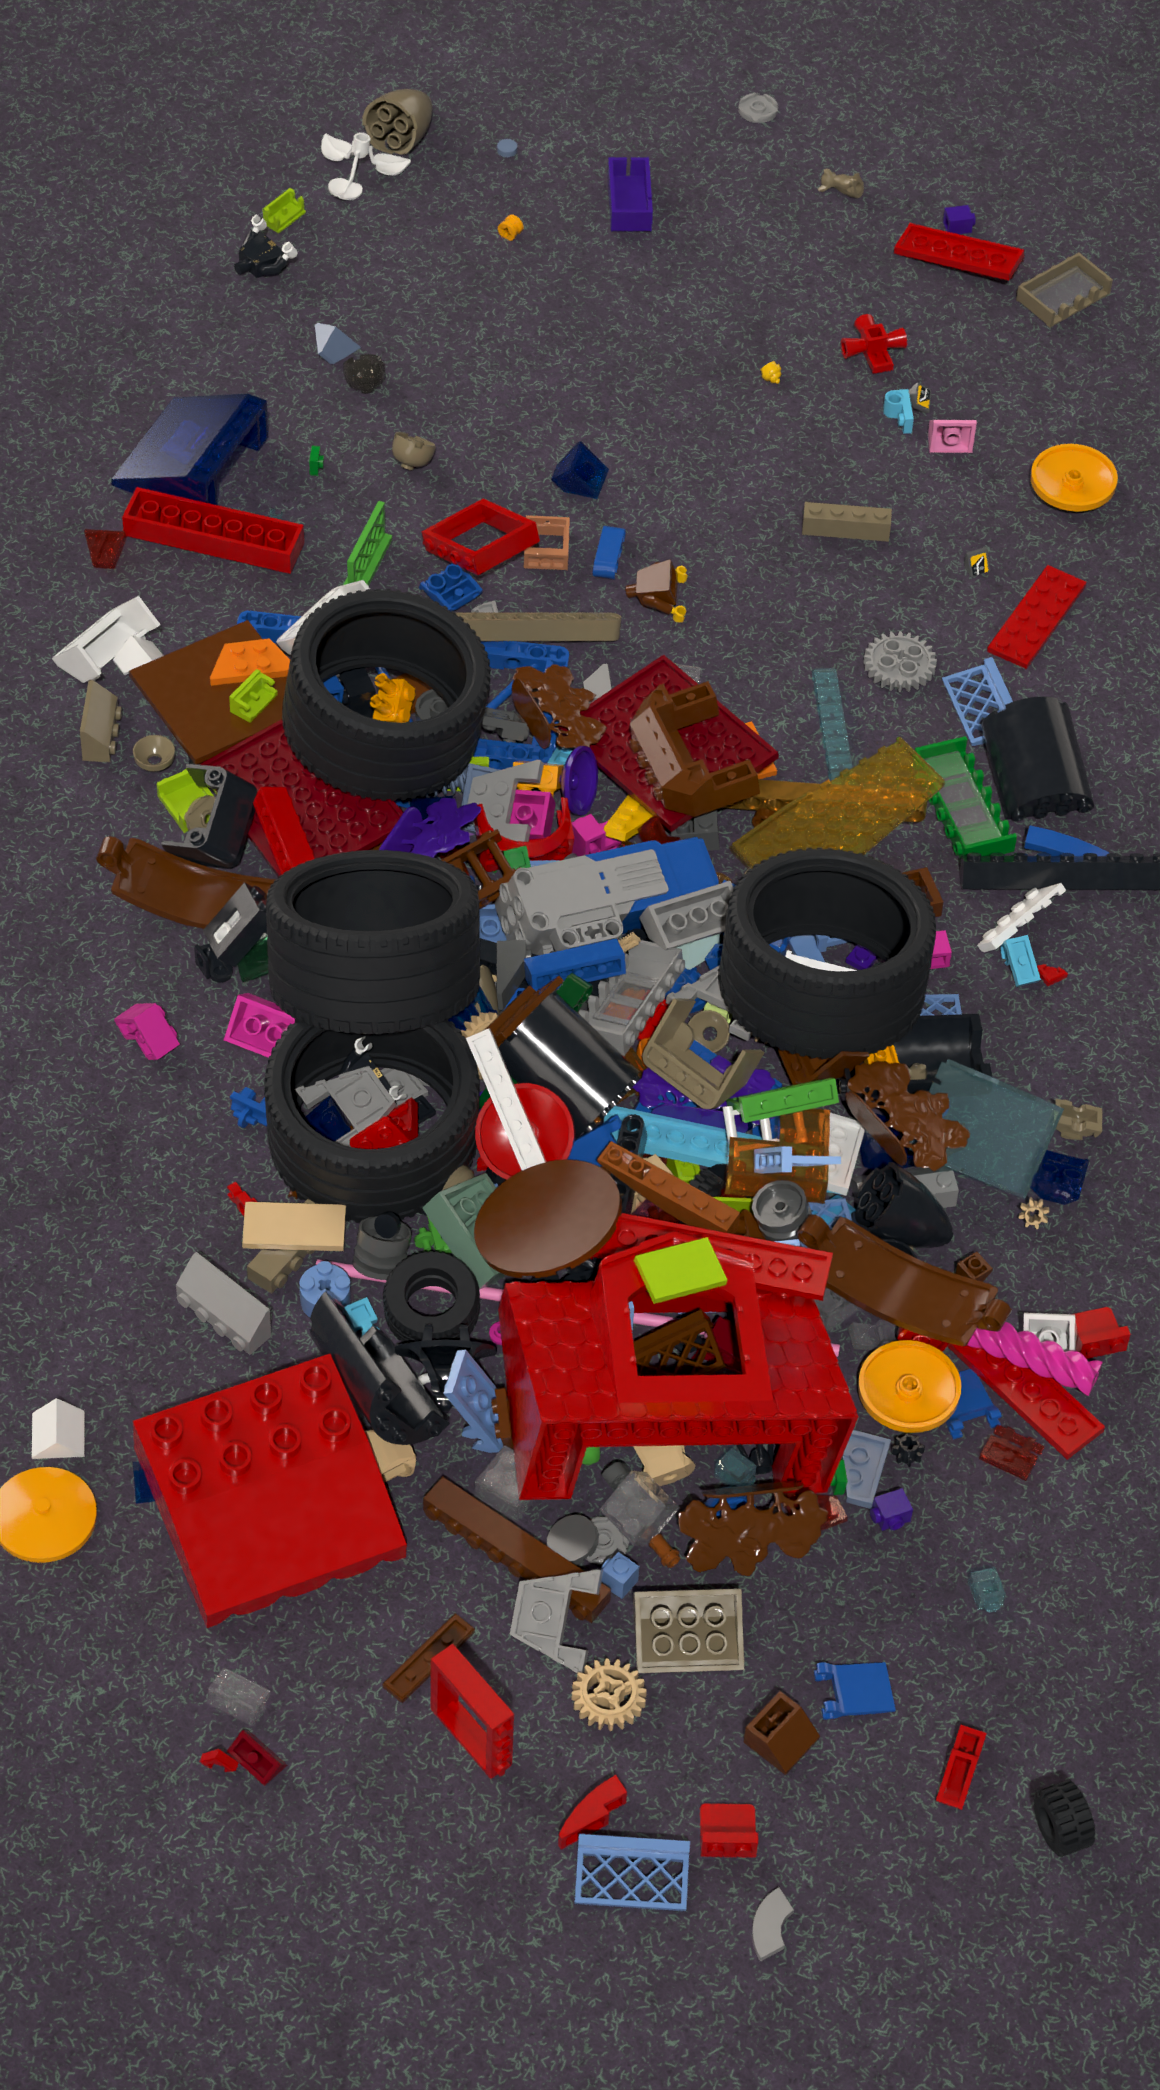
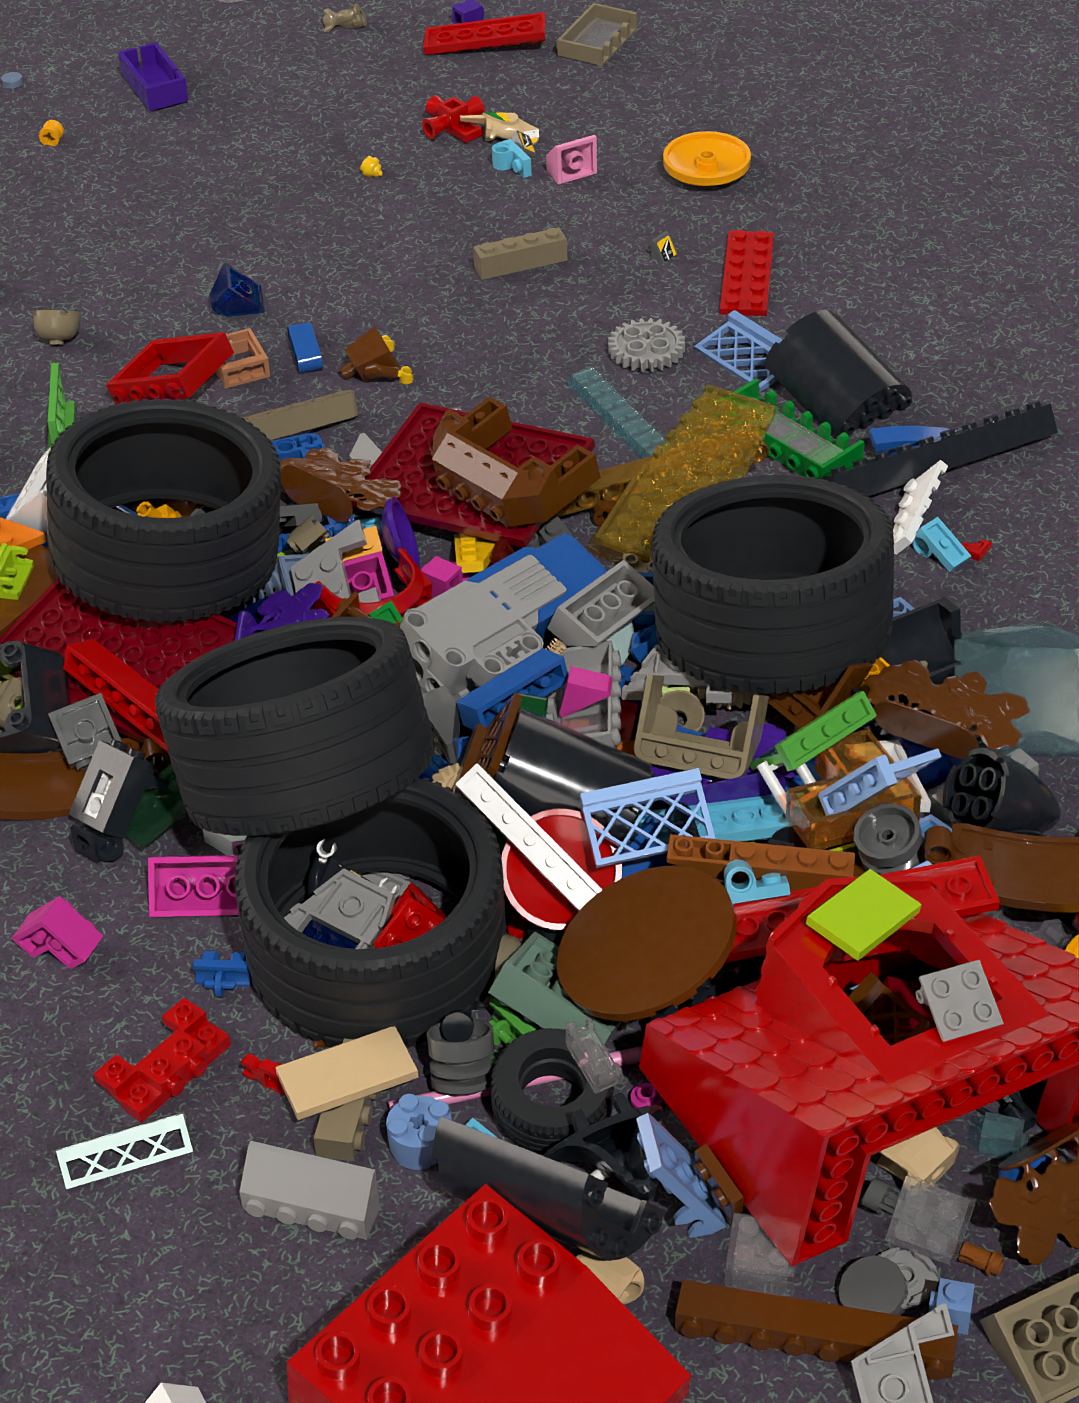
camera: 20 degrees left, 10 degrees down
none -> dark grey plate [48,693,122,771]
none -> light aqua fence [55,1113,193,1189]
none -> red bracket [93,998,231,1123]
none -> dark tan cylinder [286,515,330,554]
none -> tan animal [460,113,539,145]
none -> dark pink slope [559,666,613,718]
none -> clear hinge [565,1017,624,1094]
none -> light blue fence [579,768,716,868]
none -> medium azure plate [724,860,790,904]
none -> light grey hinge [916,960,1004,1042]

